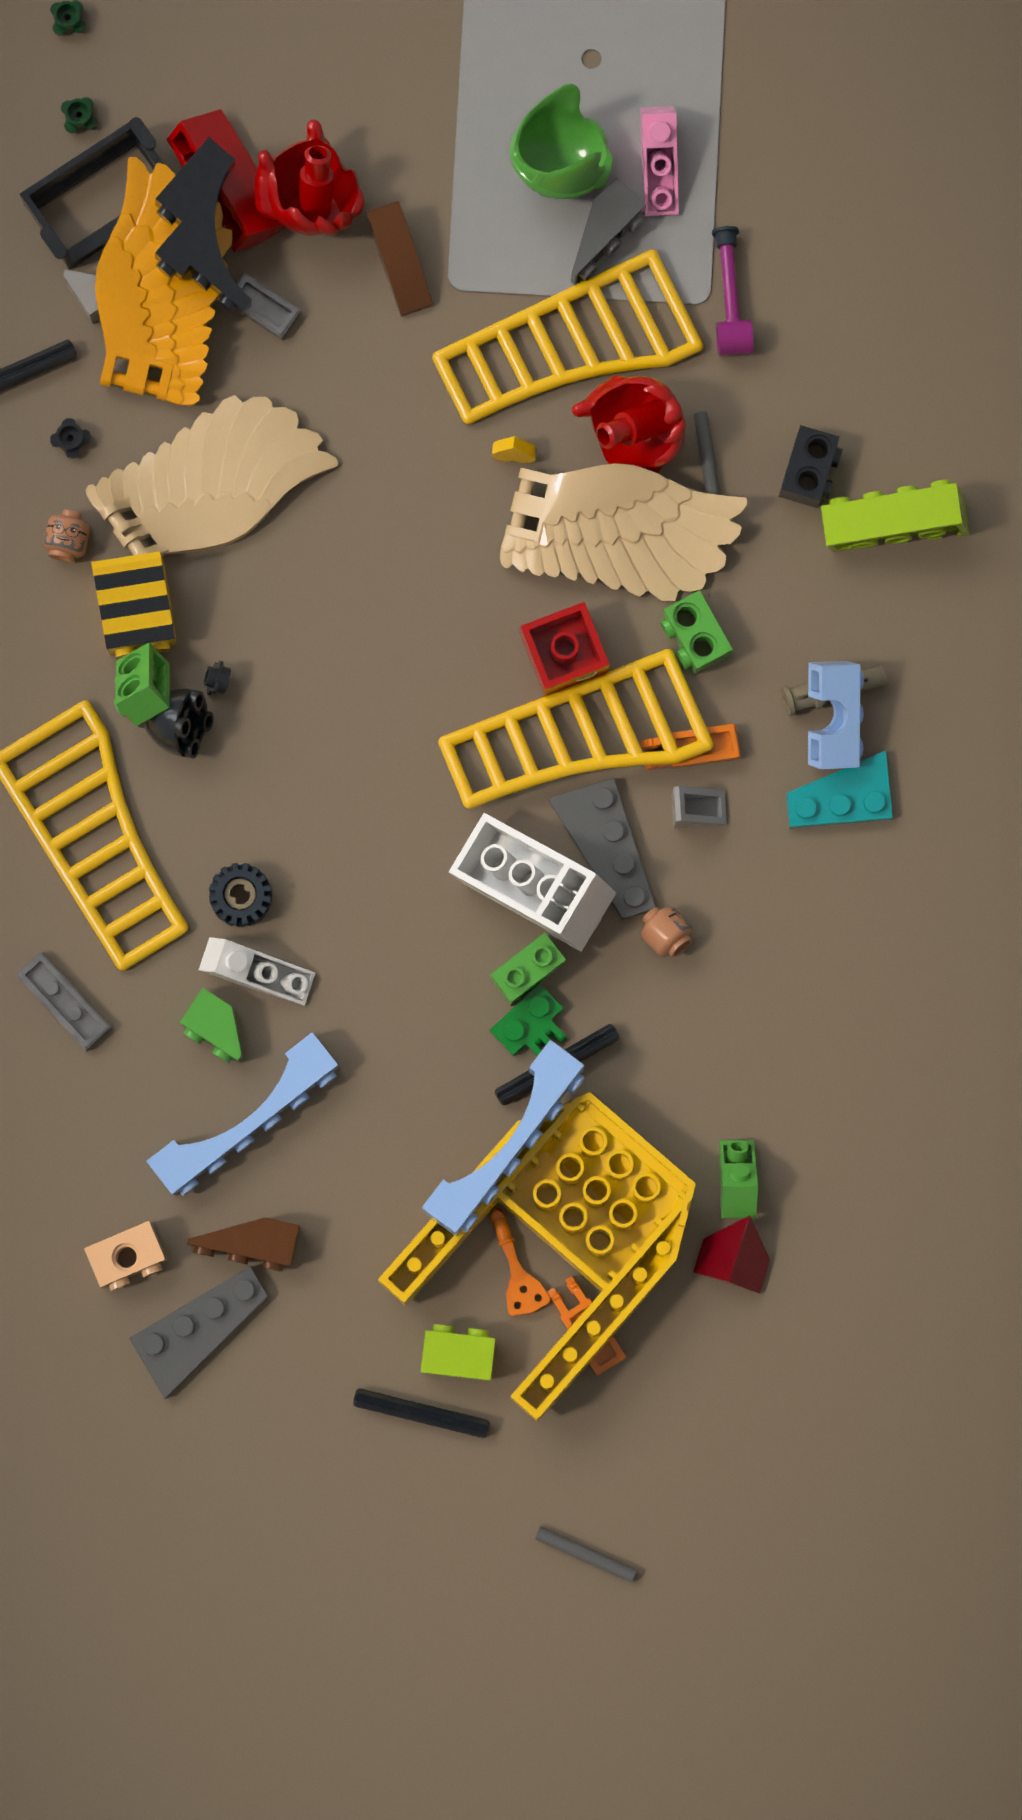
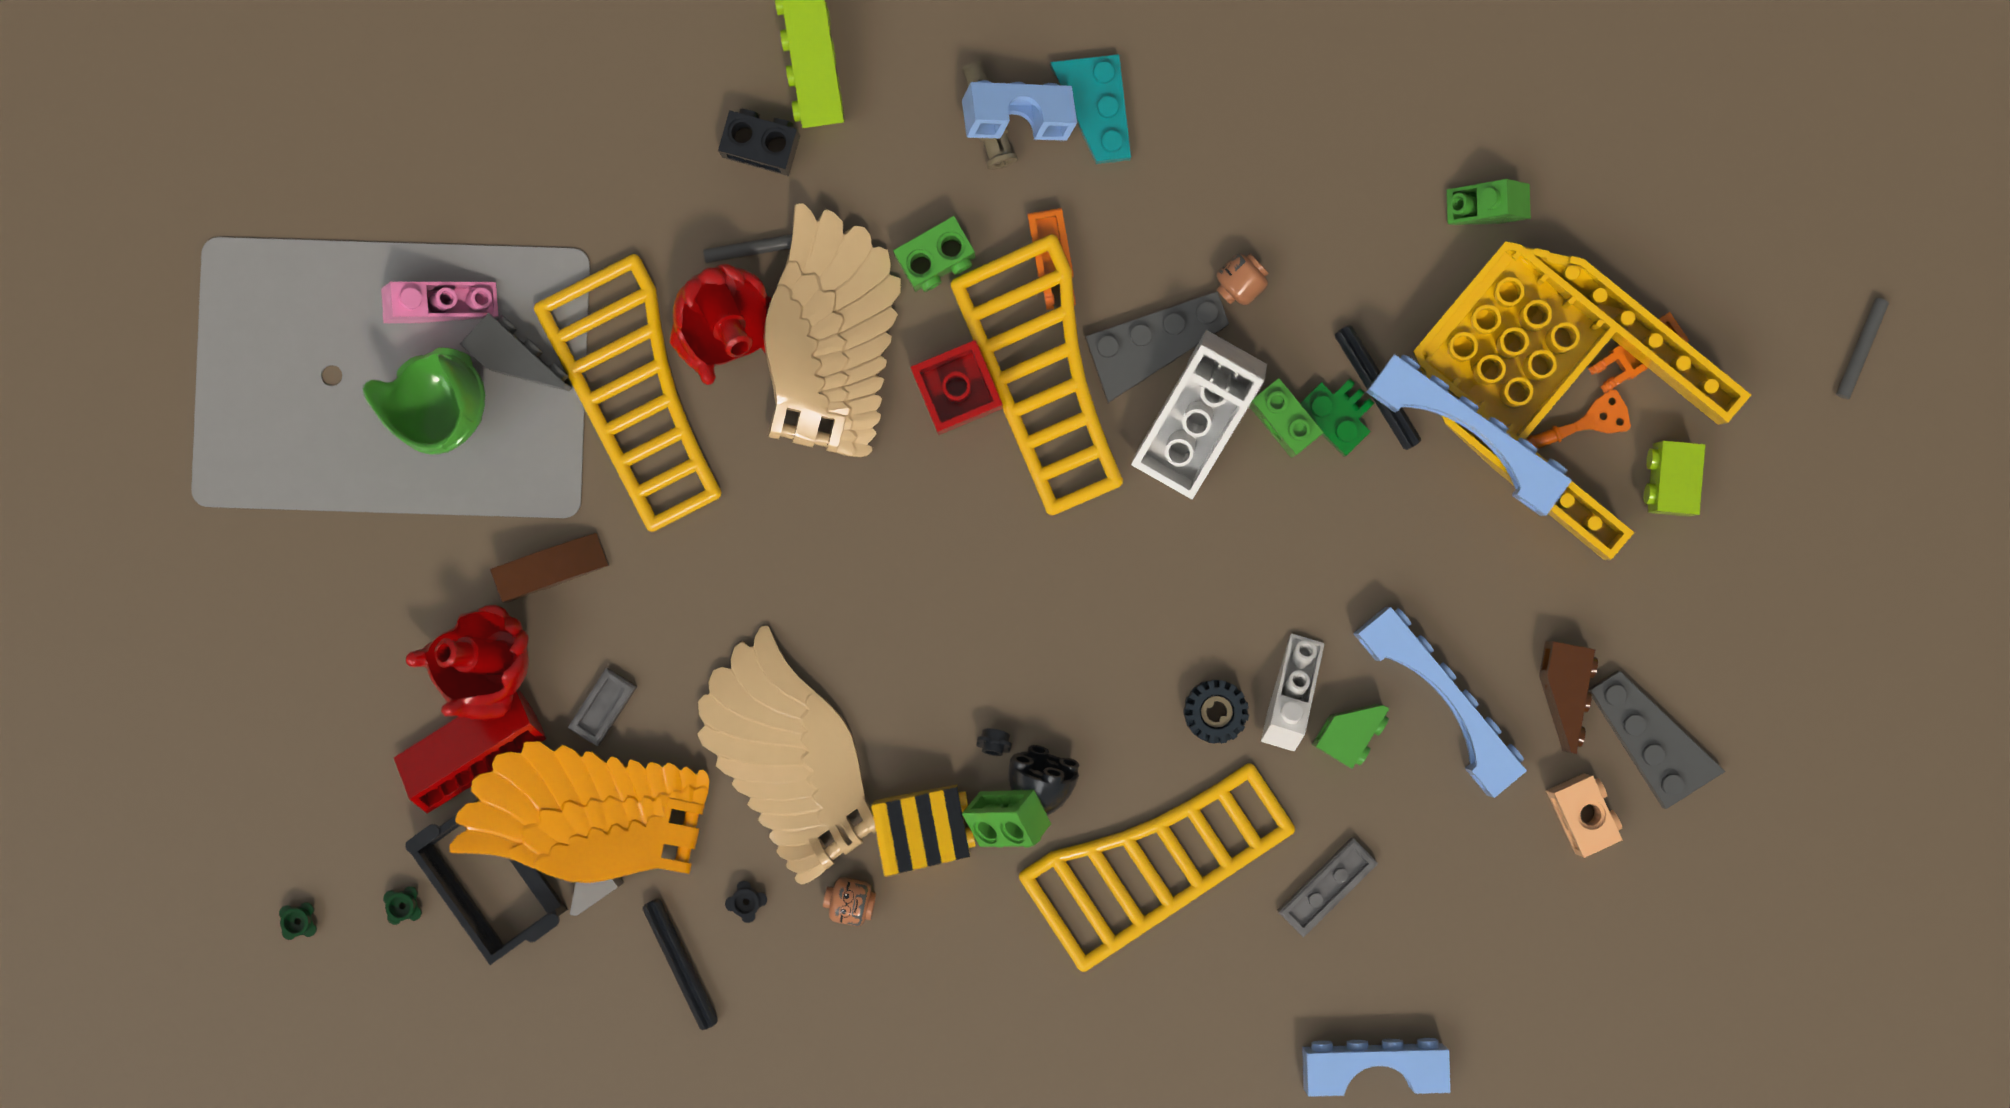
camera: 85 degrees left, 5 degrees up
black arch [155,137,252,315] -> none
black axle [353,1388,490,1438] -> none
yellow tile [491,436,537,463] -> none
light grey slope [671,786,727,828] -> none
dark red slope [693,1215,770,1294] -> none
magenta piece [712,226,753,356] -> none

